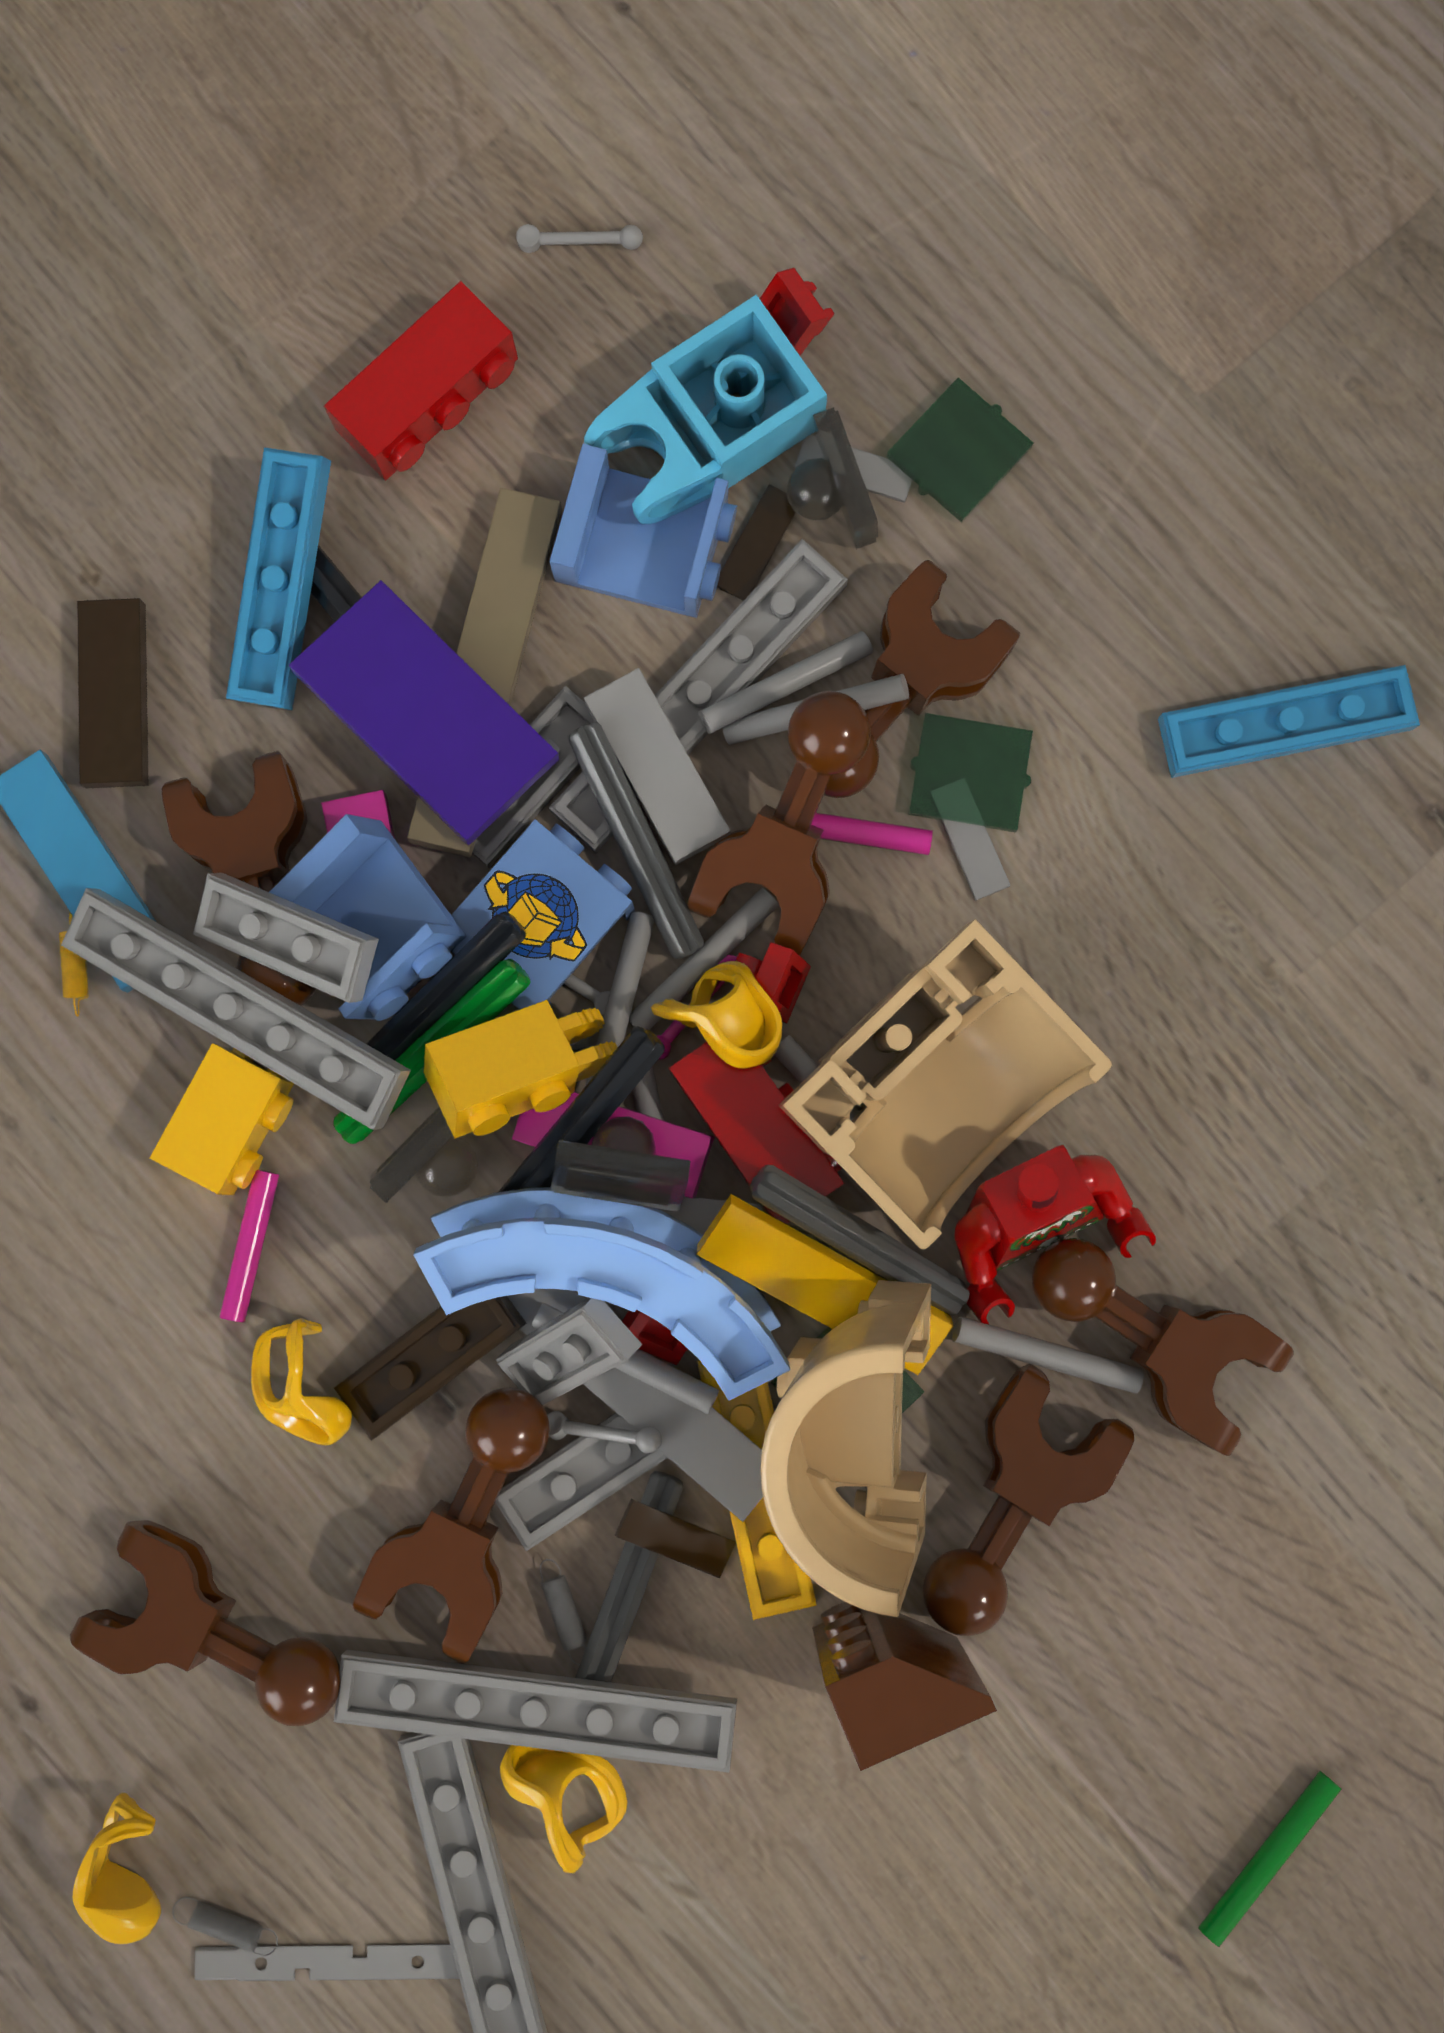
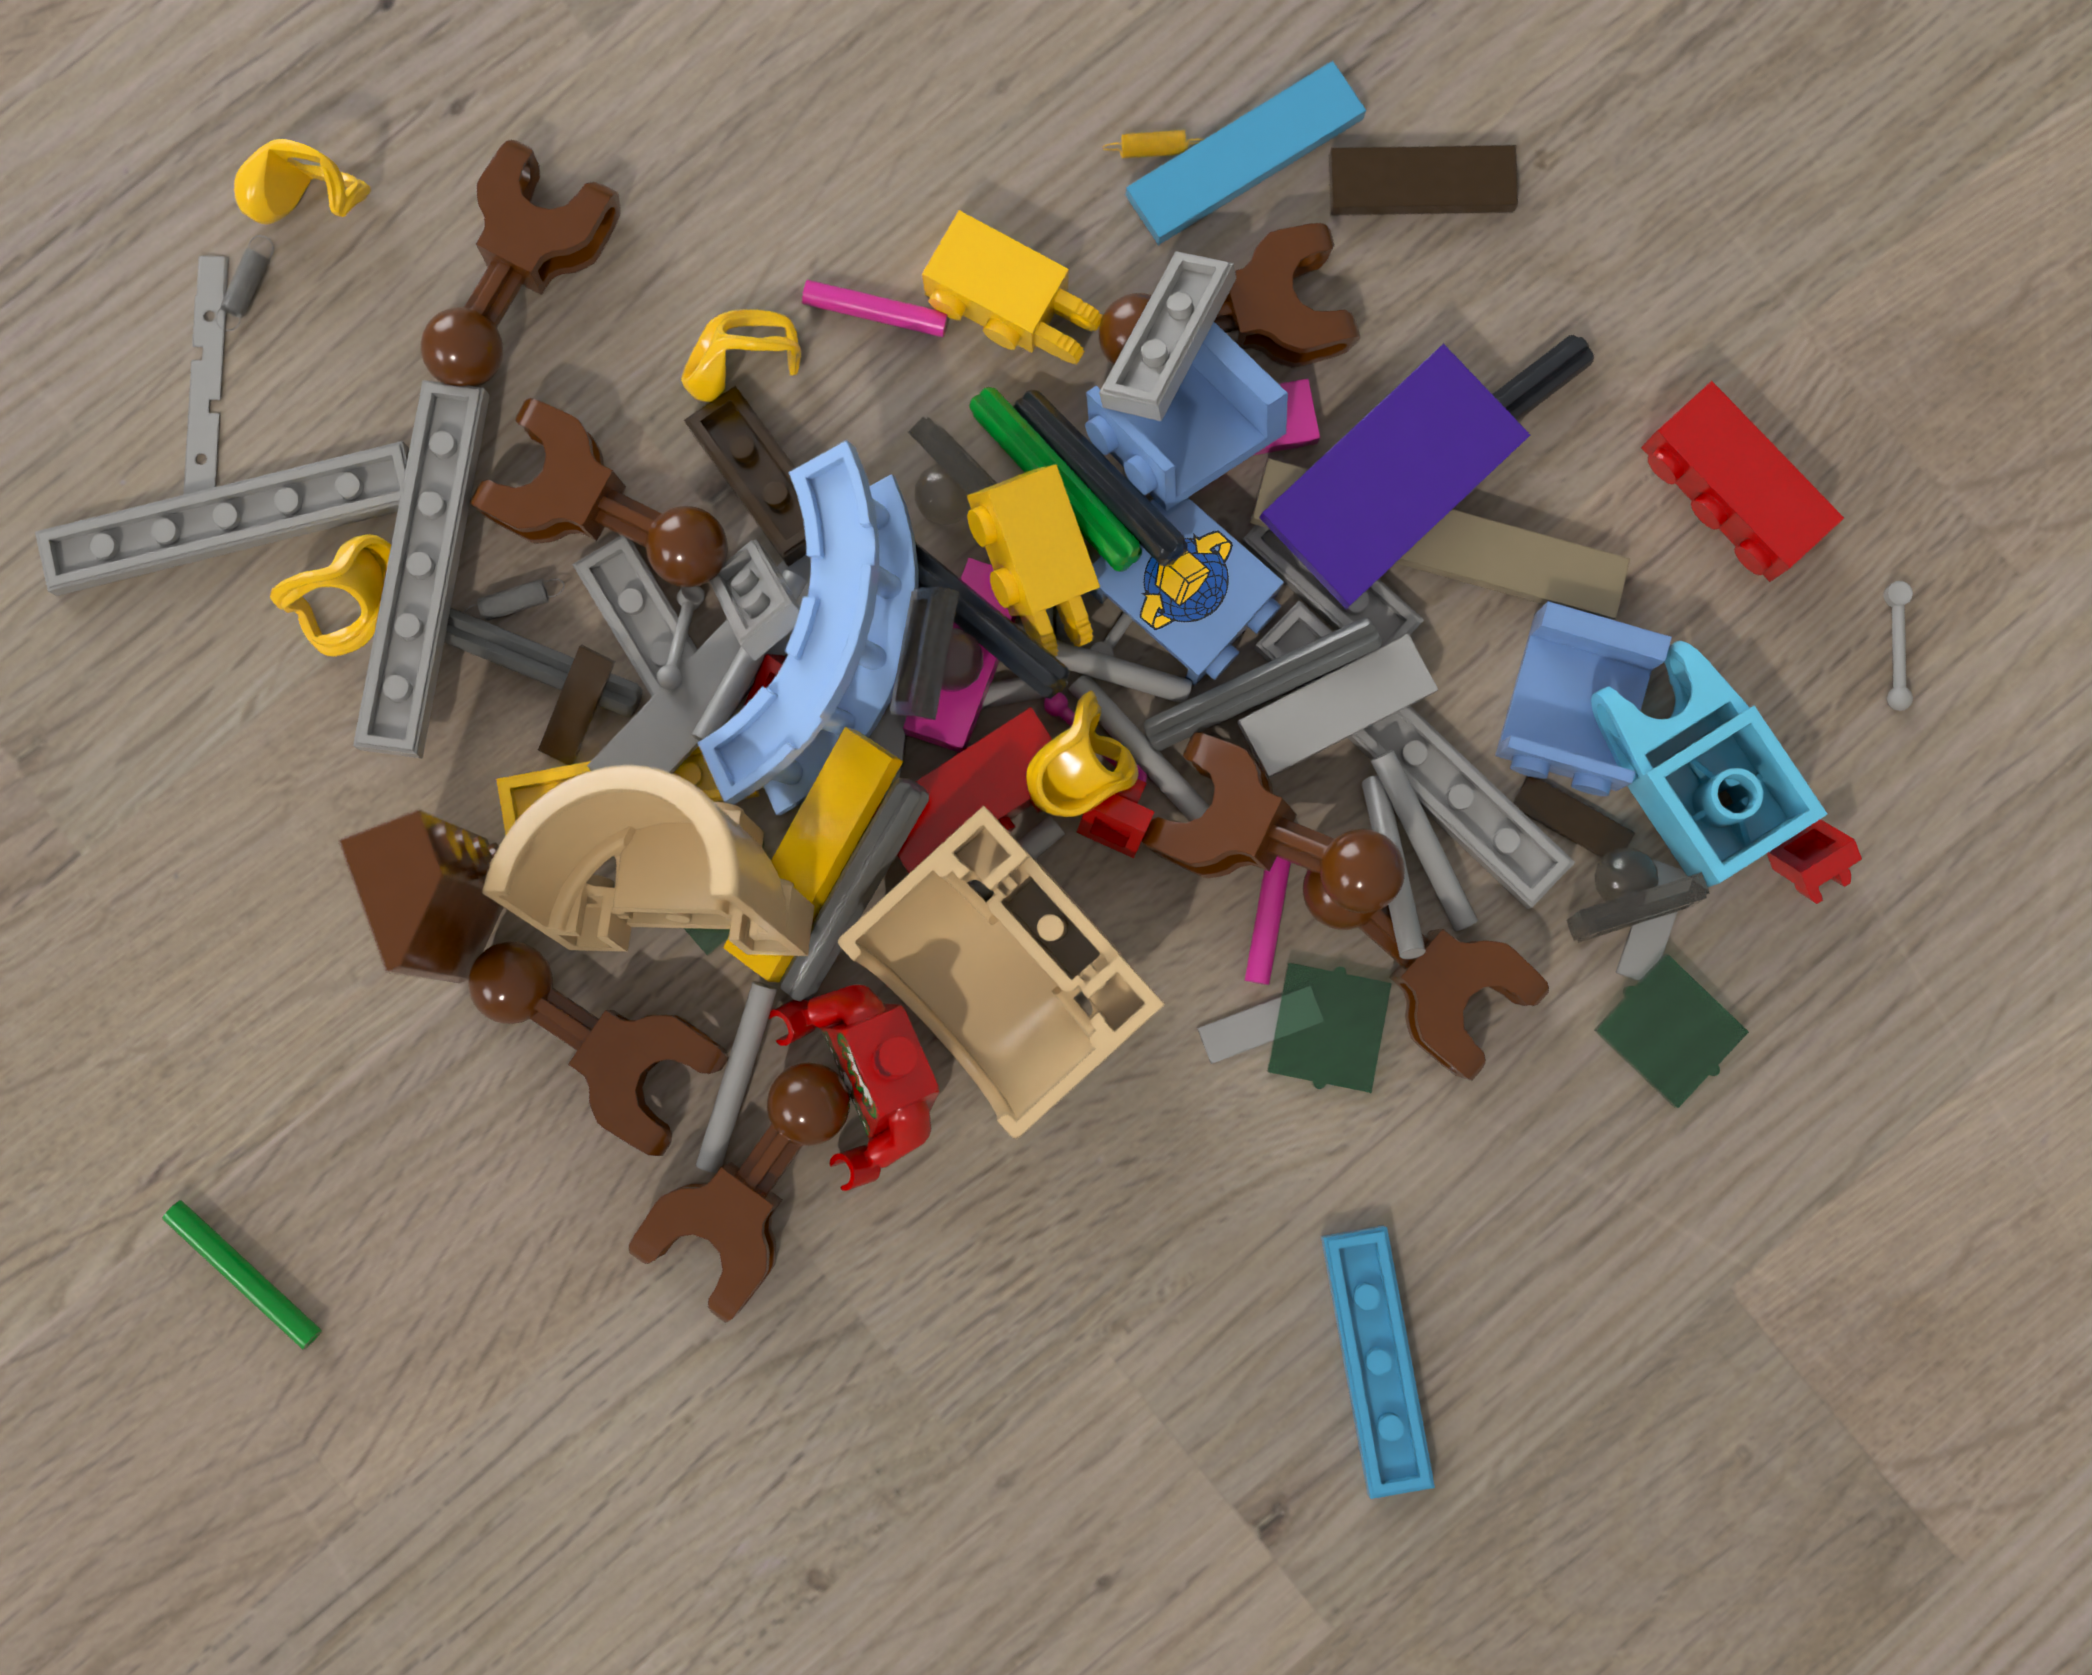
camera: 90 degrees right, 0 degrees up
light grey tile [61,888,411,1130] -> none
dark azure tile [226,447,331,710] -> none

